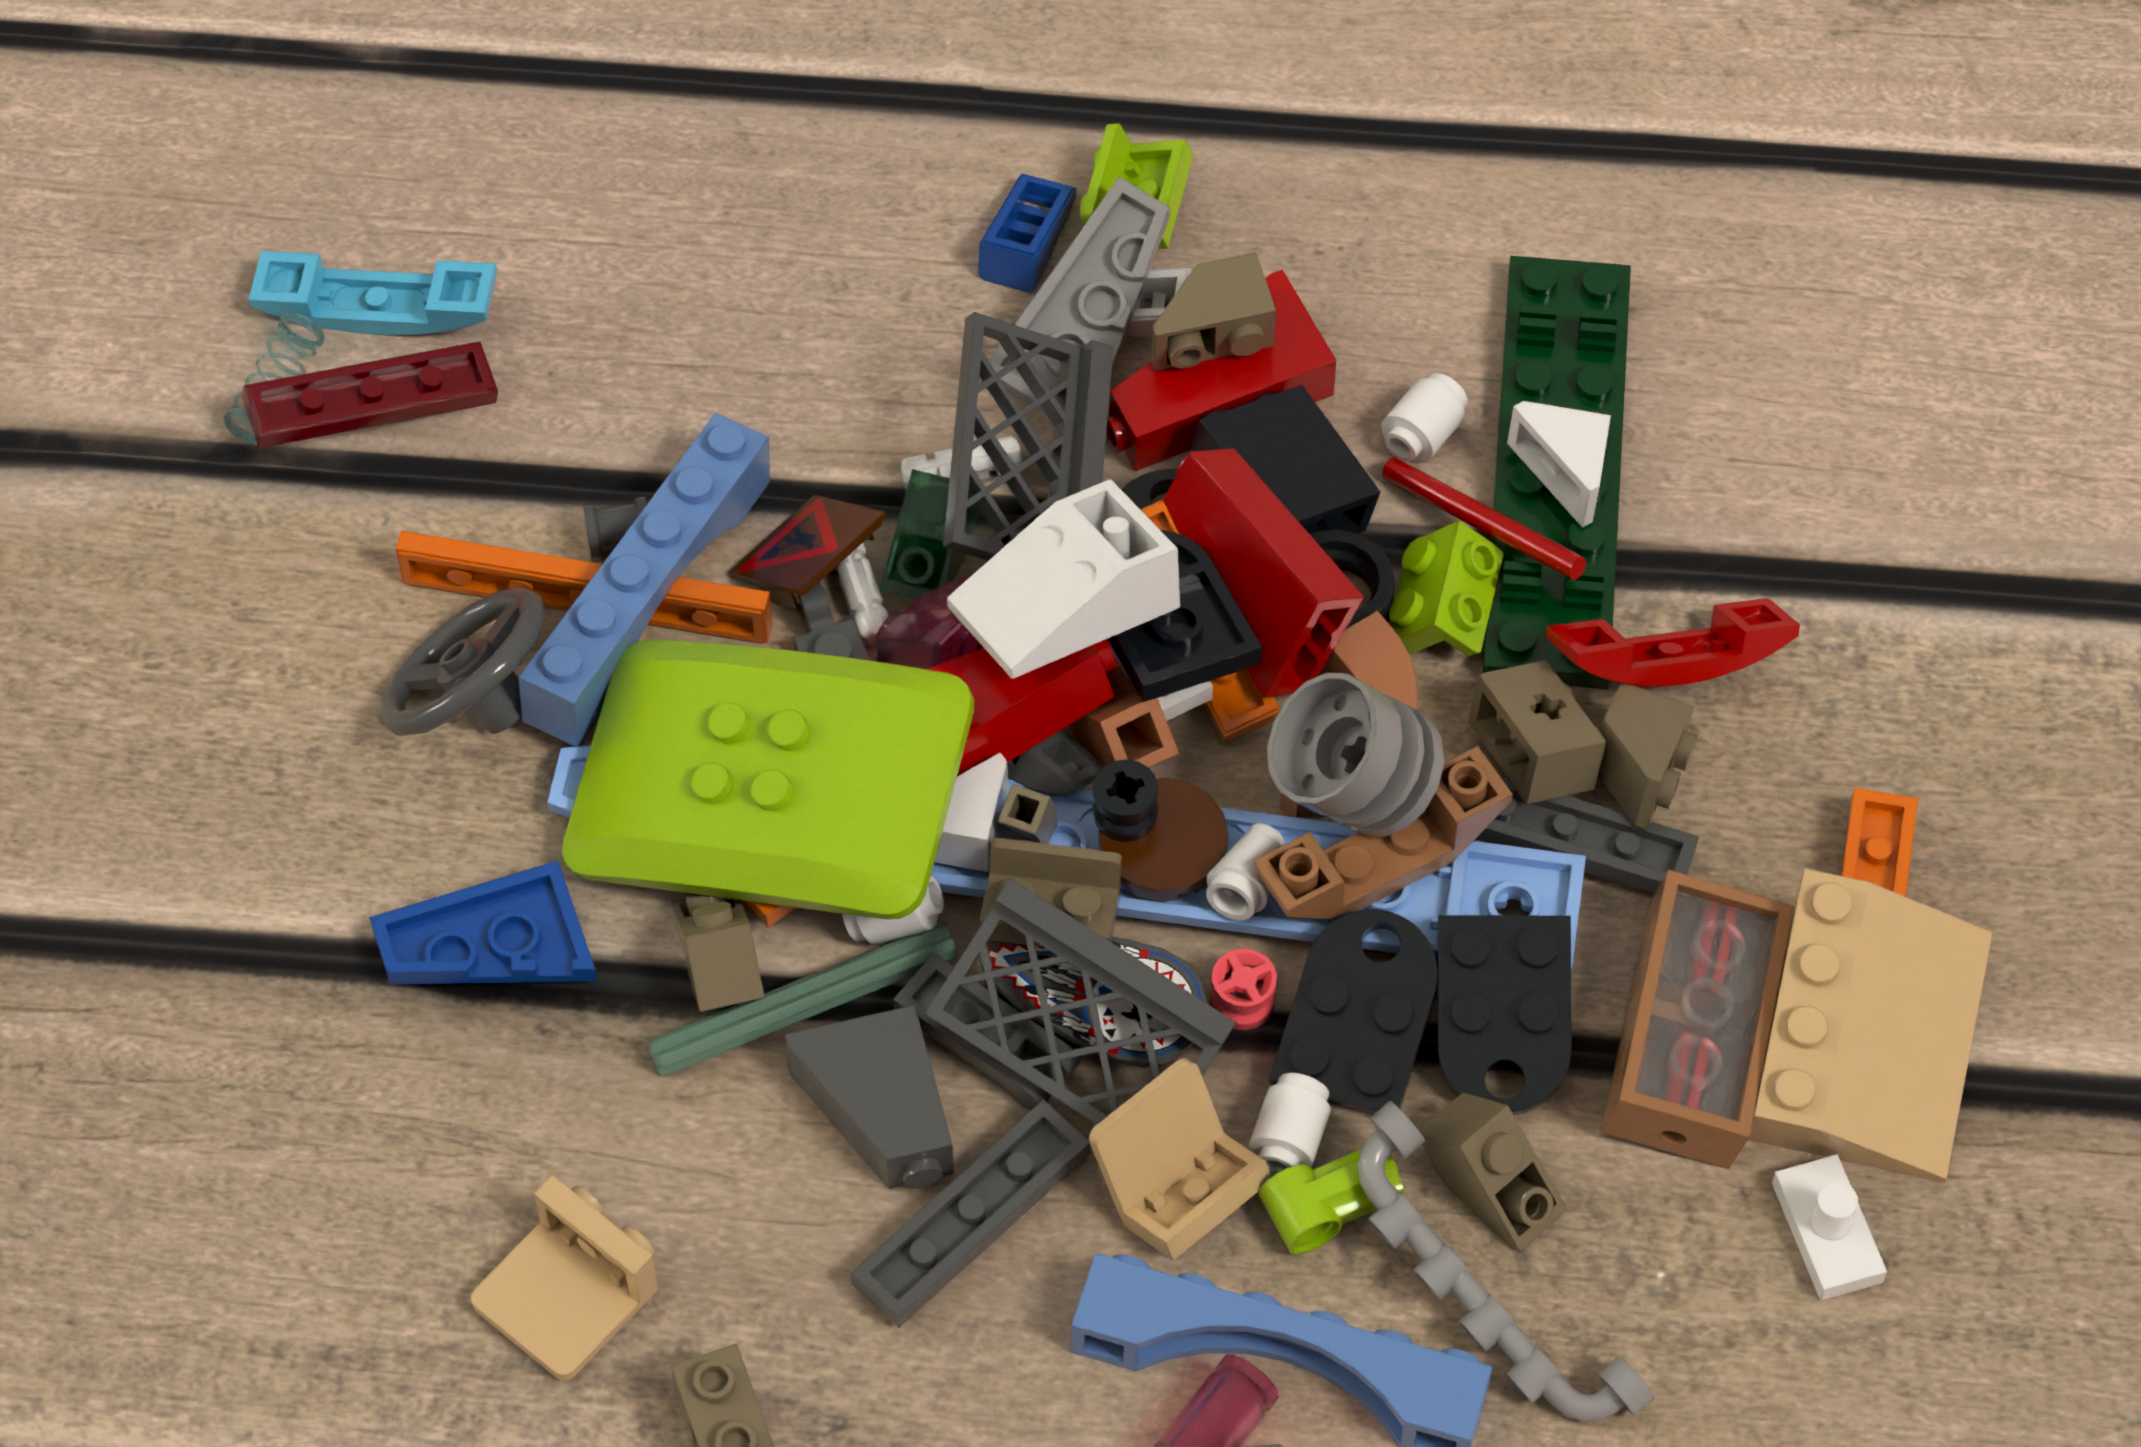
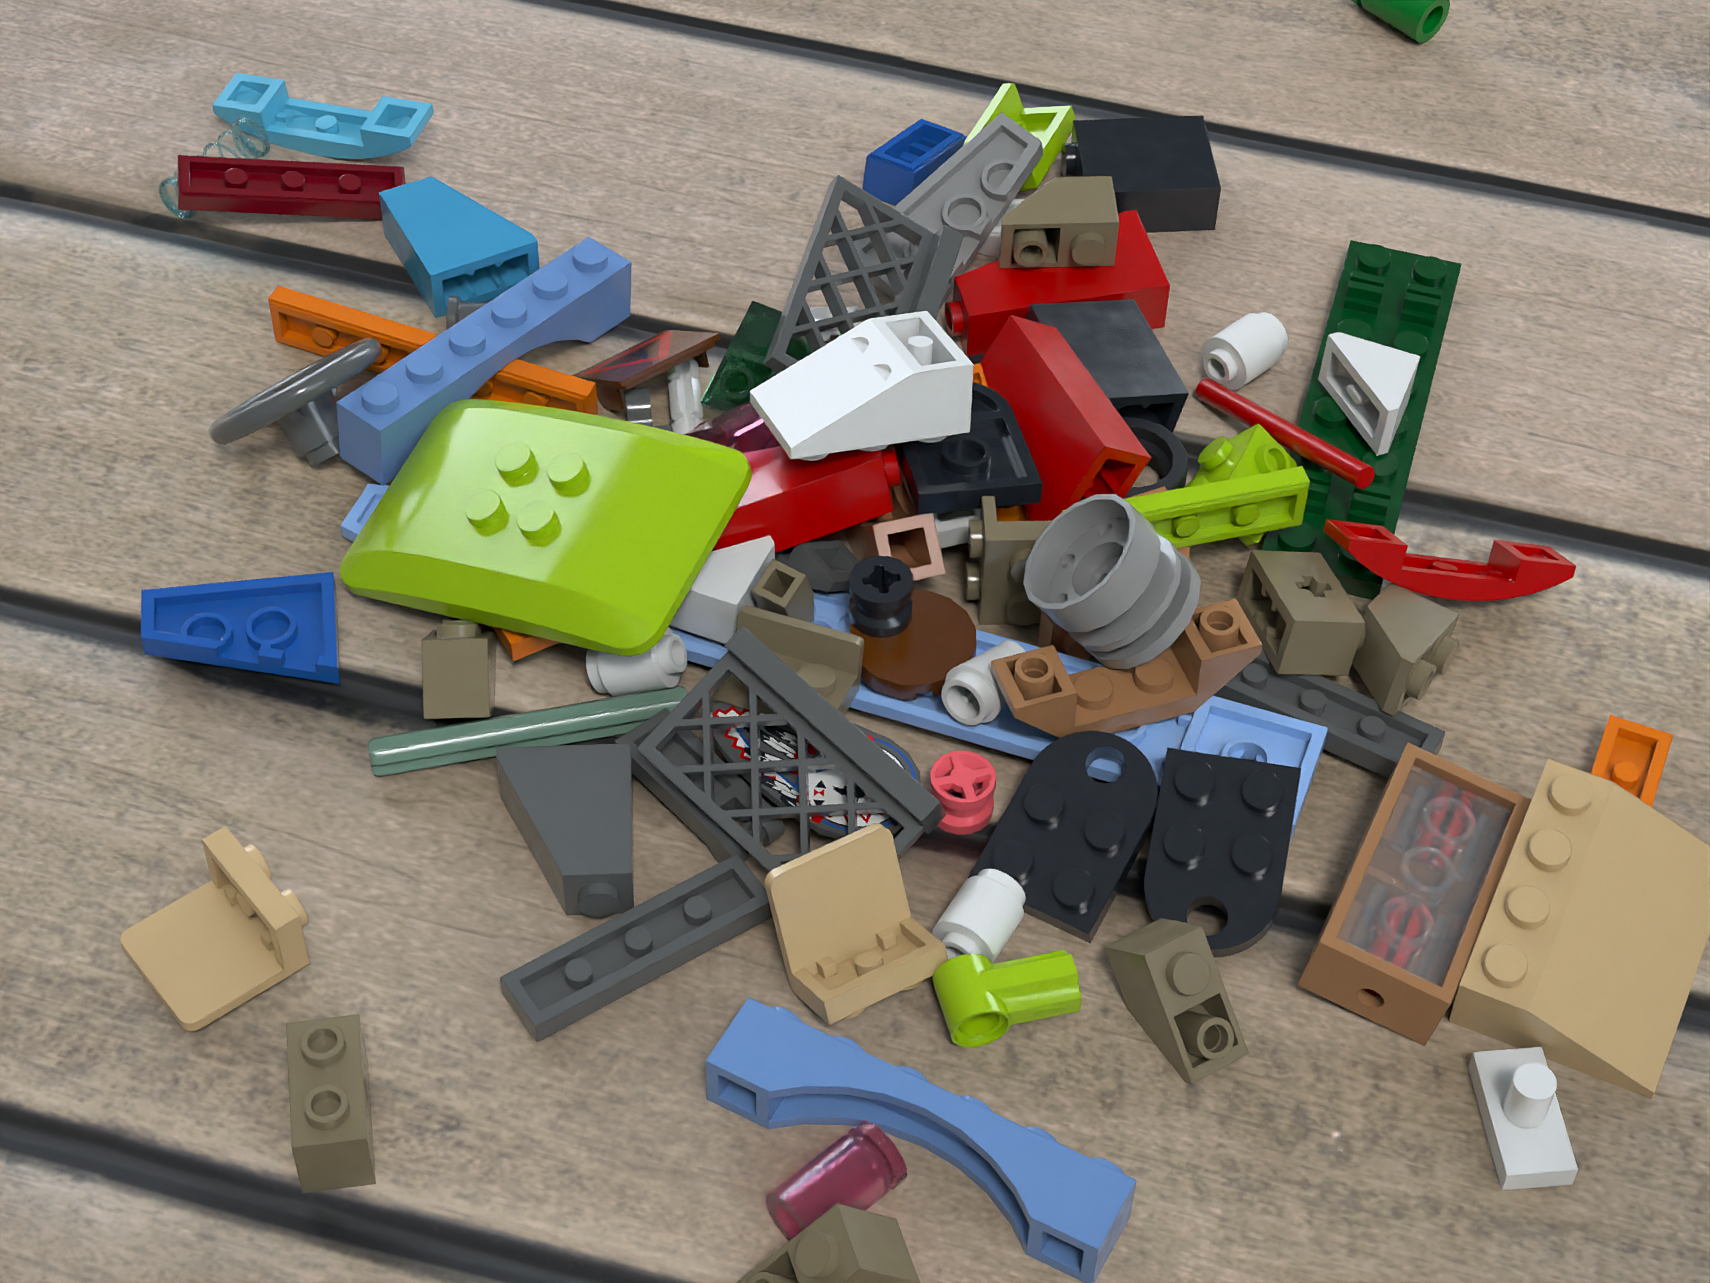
camera: 10 degrees right, 10 degrees down
light grey bar [1357,1101,1655,1422] -> none
none -> dark azure slope [379,176,540,318]
none -> dark tan bracket [965,496,1052,626]
none -> black brick [1061,115,1221,233]
none -> lime tile [1062,466,1310,549]

